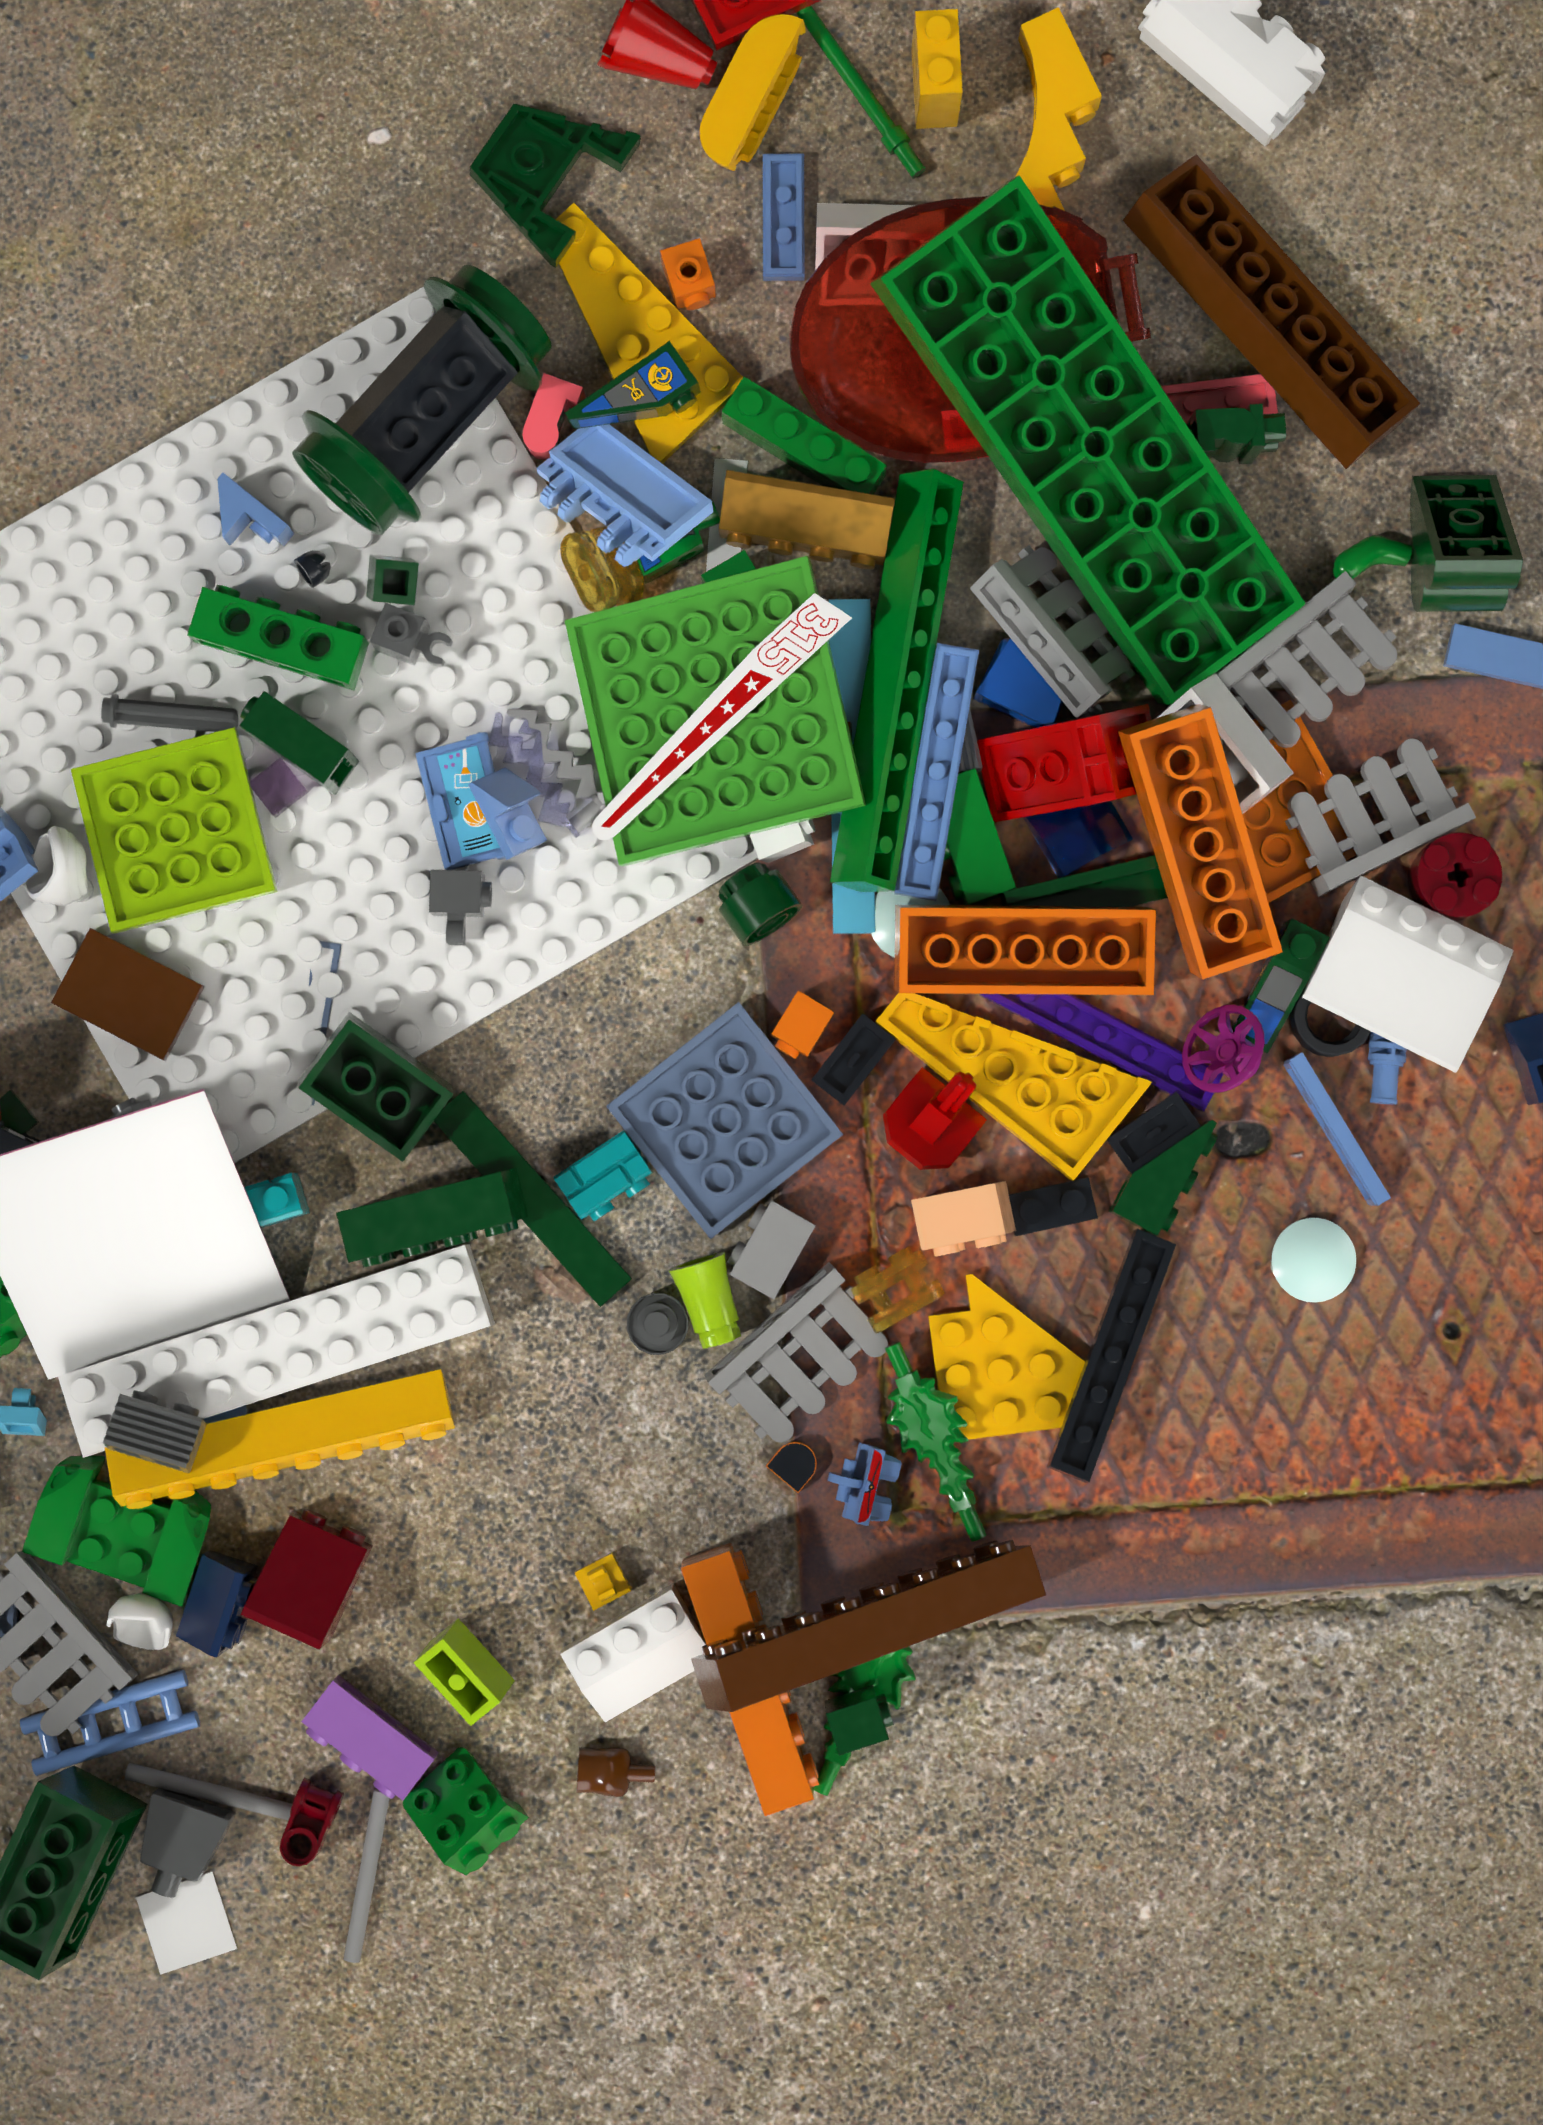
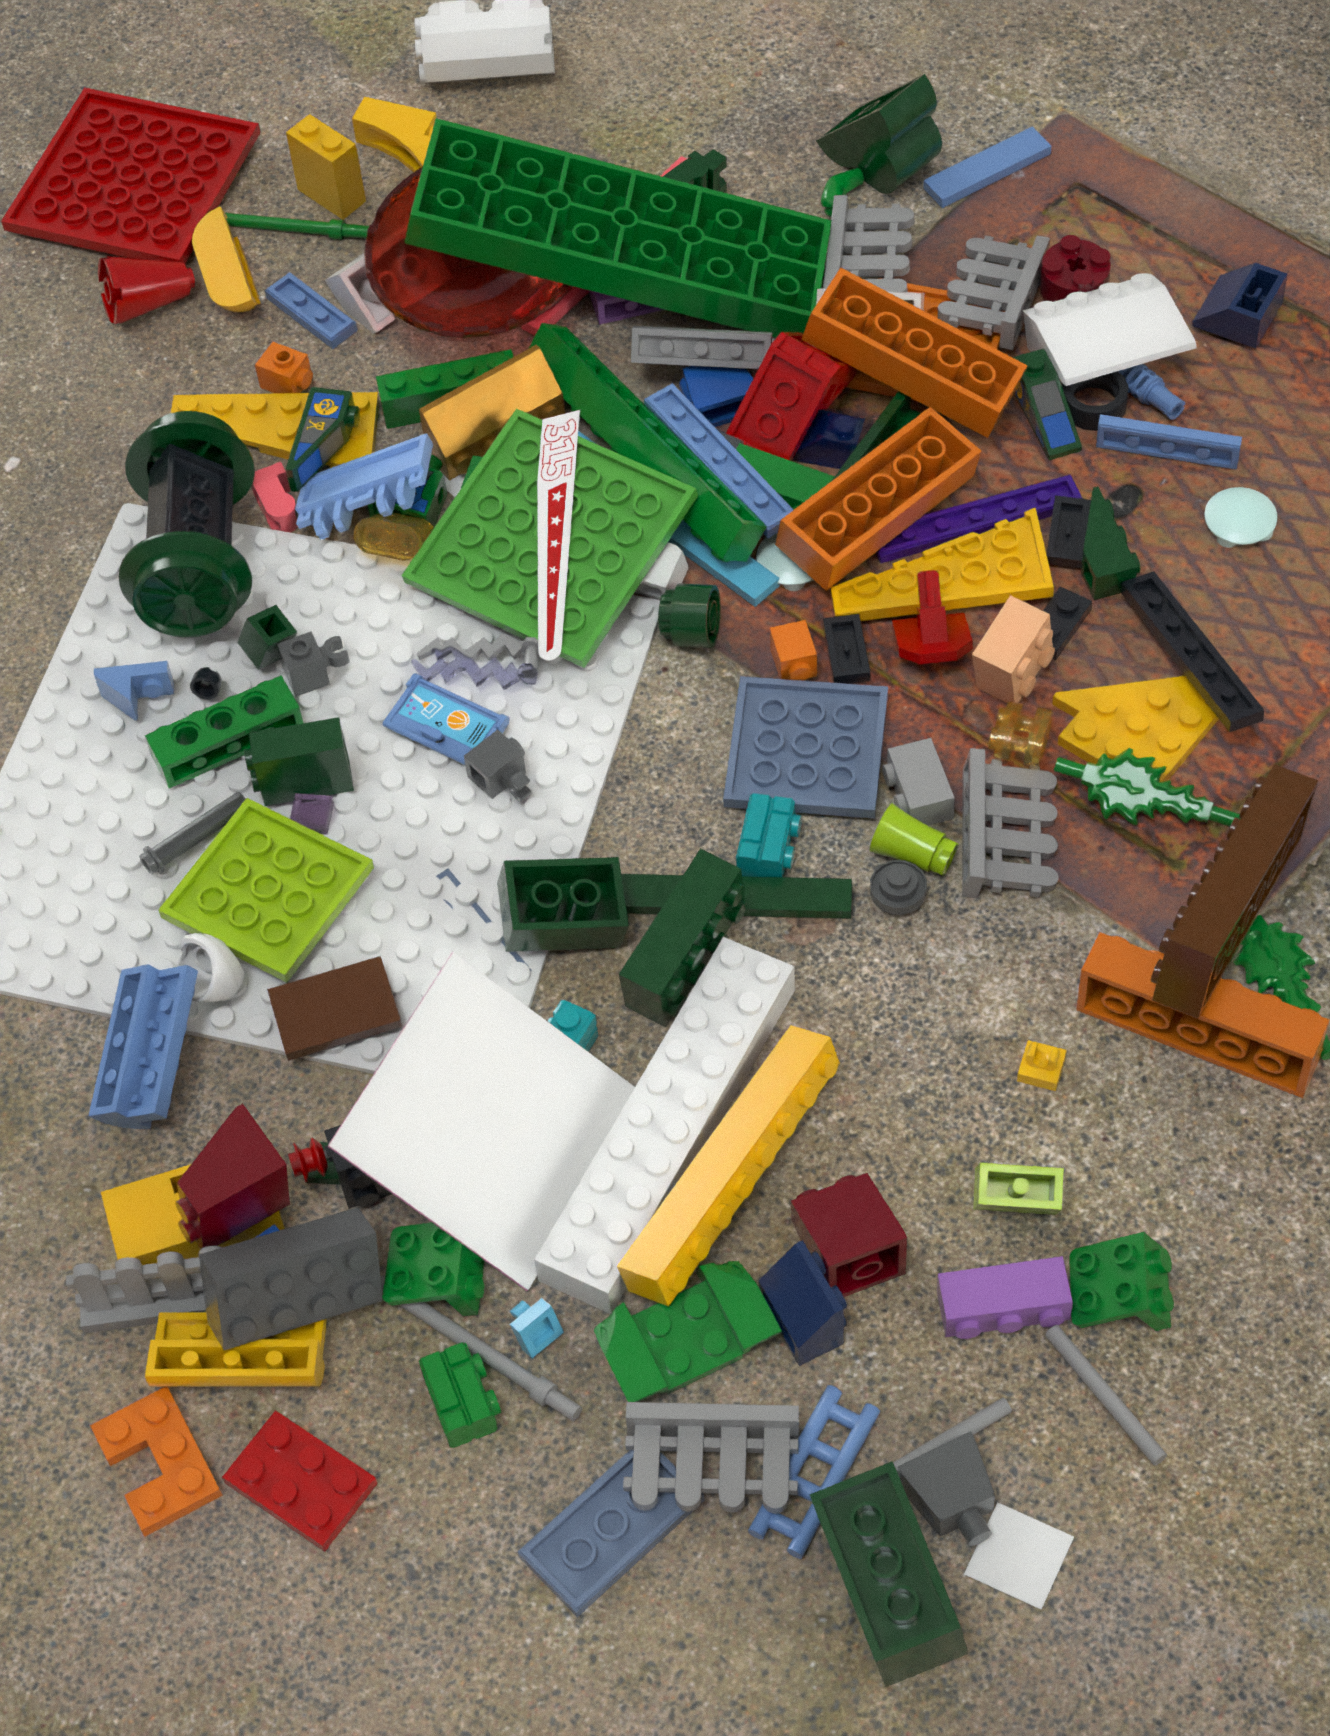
camera: 45 degrees left, 30 degrees down
dark grey brick [103,1390,207,1473] -> none
white hair [106,1593,173,1650] -> none
dark red piece [279,1777,344,1867] -> none
medium blue slope [468,767,547,860] -> none
dark green wing [470,104,641,268] -> none
white slope [560,1584,706,1722] -> none
reddish brown piece [576,1747,655,1797] -> none
black tile [766,1441,817,1493] -> none
dark green brick [825,1685,894,1756] -> none
medium blue hips [827,1442,902,1526] -> none
reddish brown brick [1123,154,1421,469] -> none
magenta wheel [1182,1005,1265,1093] -> none

